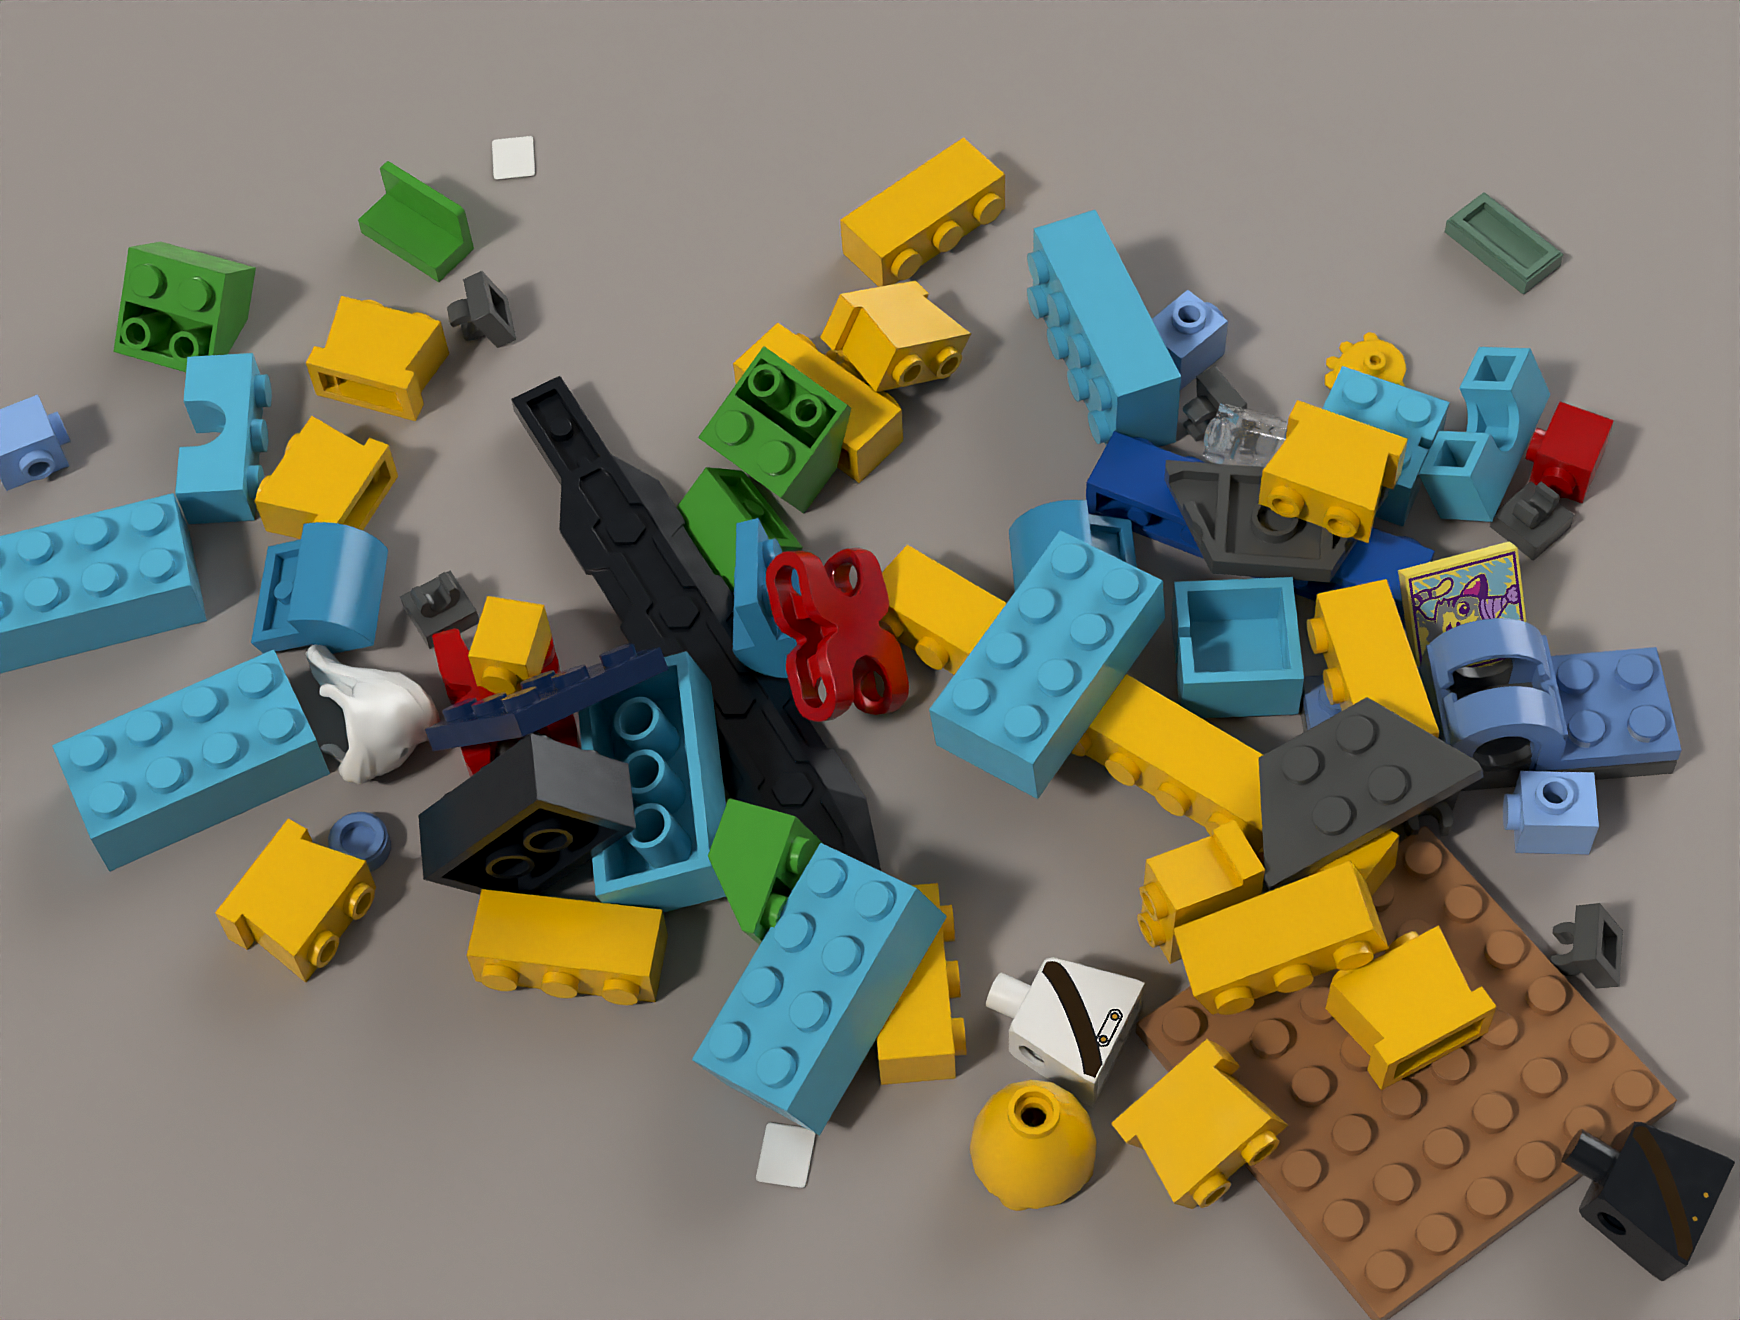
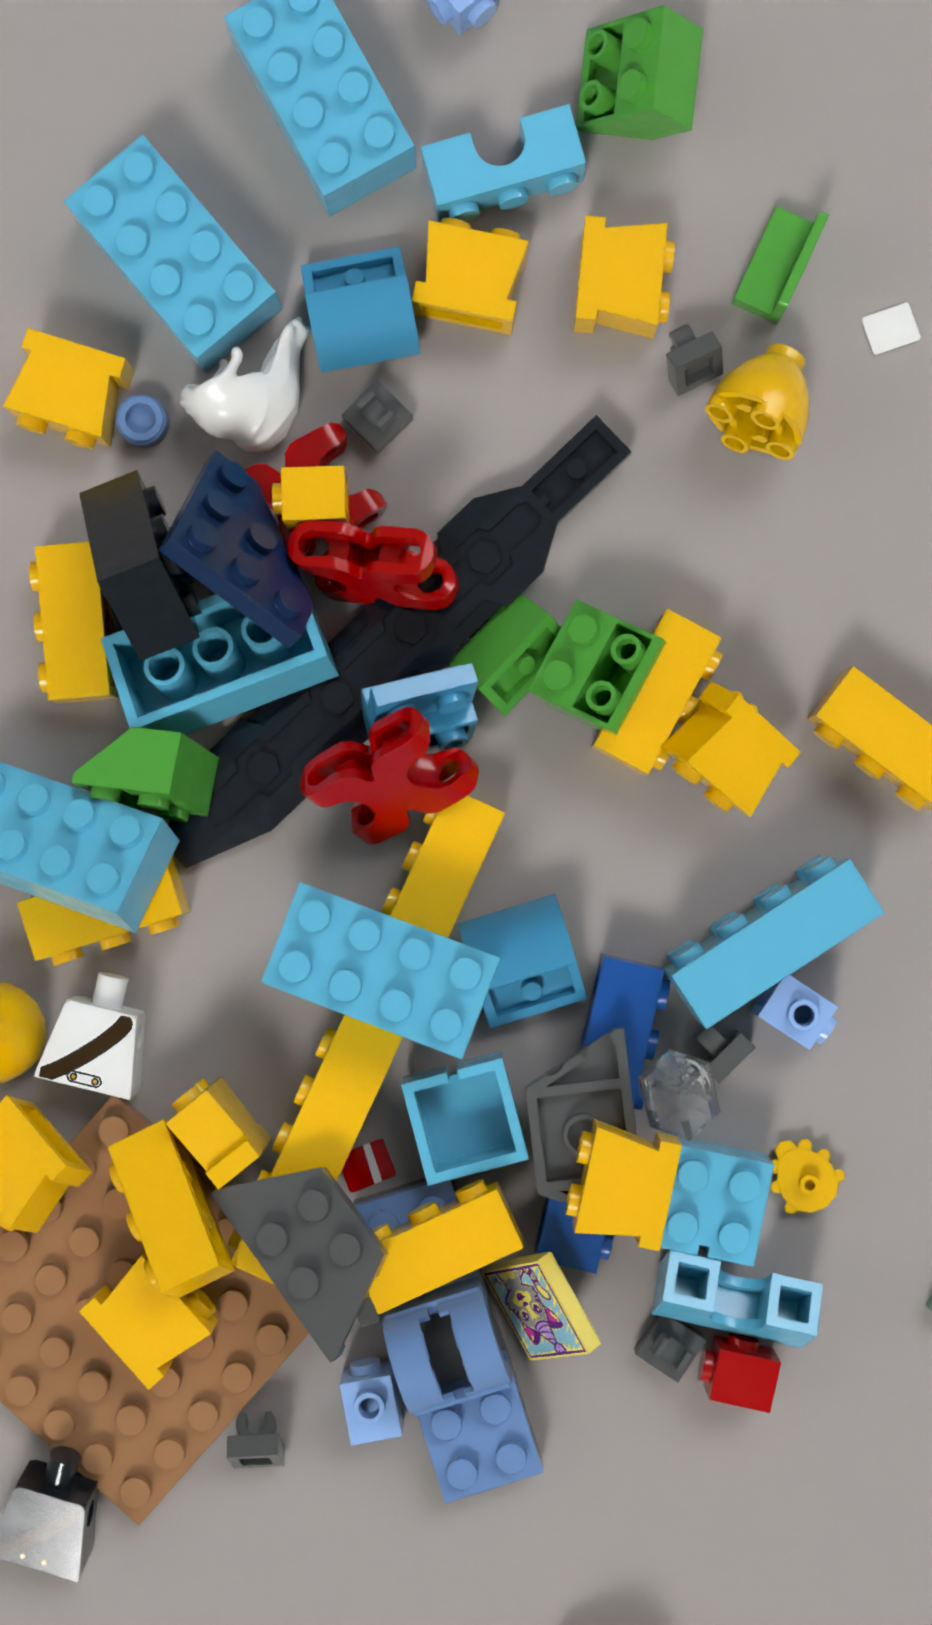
camera: 75 degrees right, 30 degrees up
none -> red piece [287,520,459,610]
none -> yellow piece [705,344,810,460]

